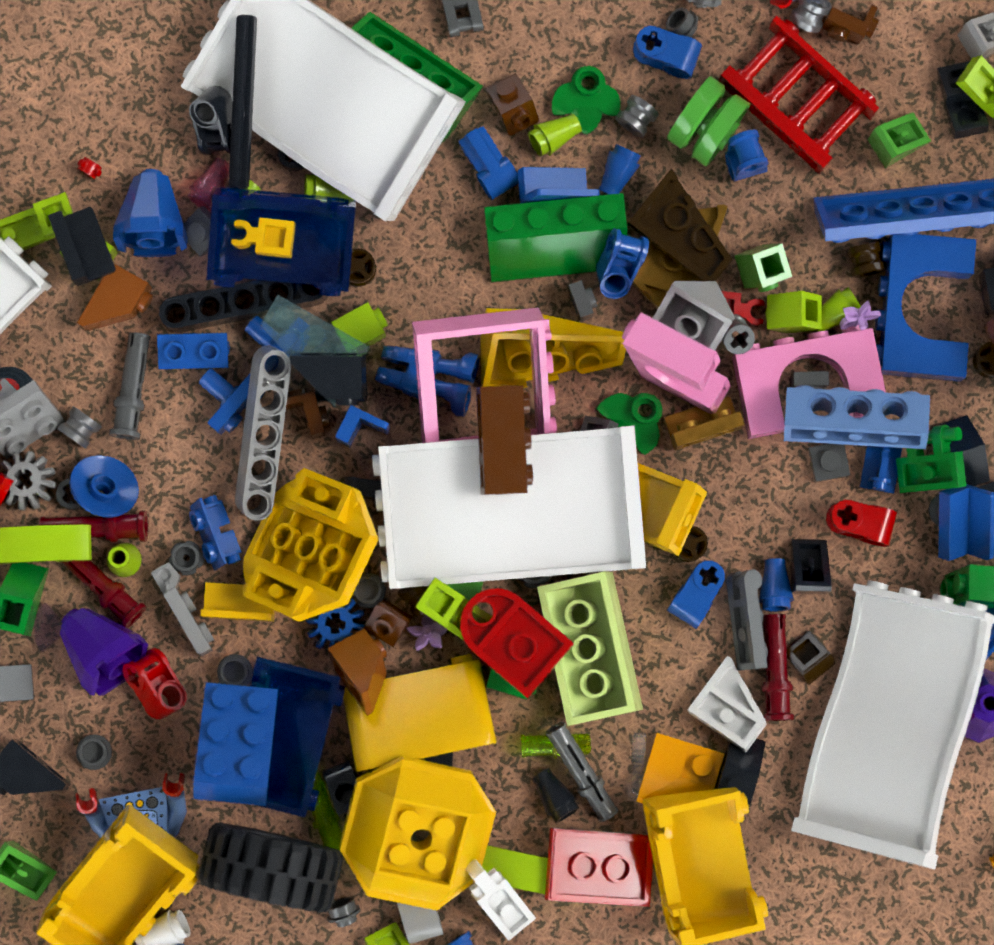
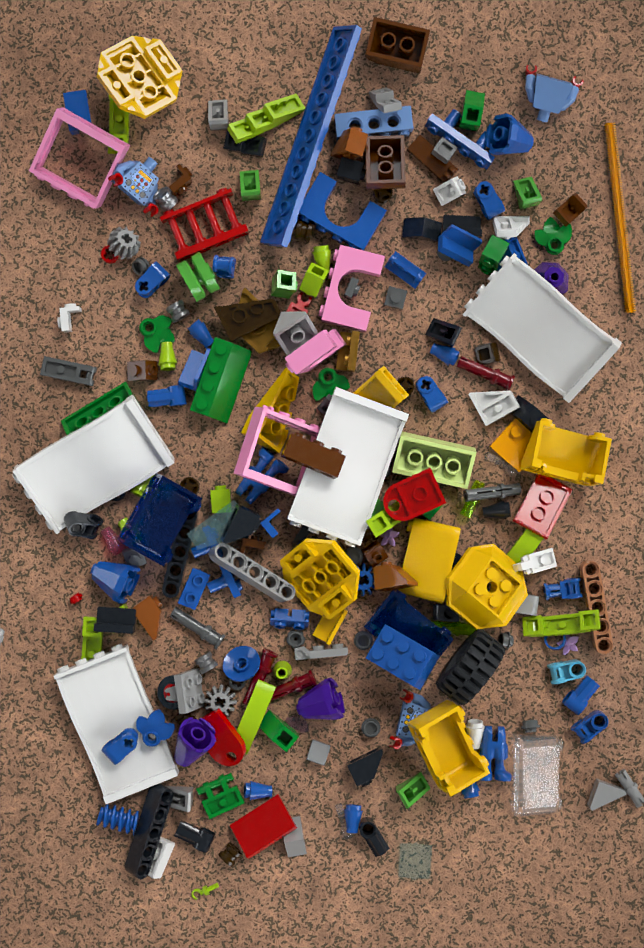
camera: 65 degrees left, 5 degrees up
red piece [123,647,187,720] -> none
black axle [229,14,257,189] -> none
yellow plate [231,218,296,258] -> none
dark grey plate [568,280,597,322] -> none
blue piece [595,228,649,299] -> none
dark grey bush [721,314,755,355] -> none
dark grey plate [726,569,768,671] -> none
medium blue brick [784,385,930,449] -> none
red piece [825,500,897,547] -> none
lavender plant [839,301,881,330] -> none
green plate [896,425,967,493] -> none

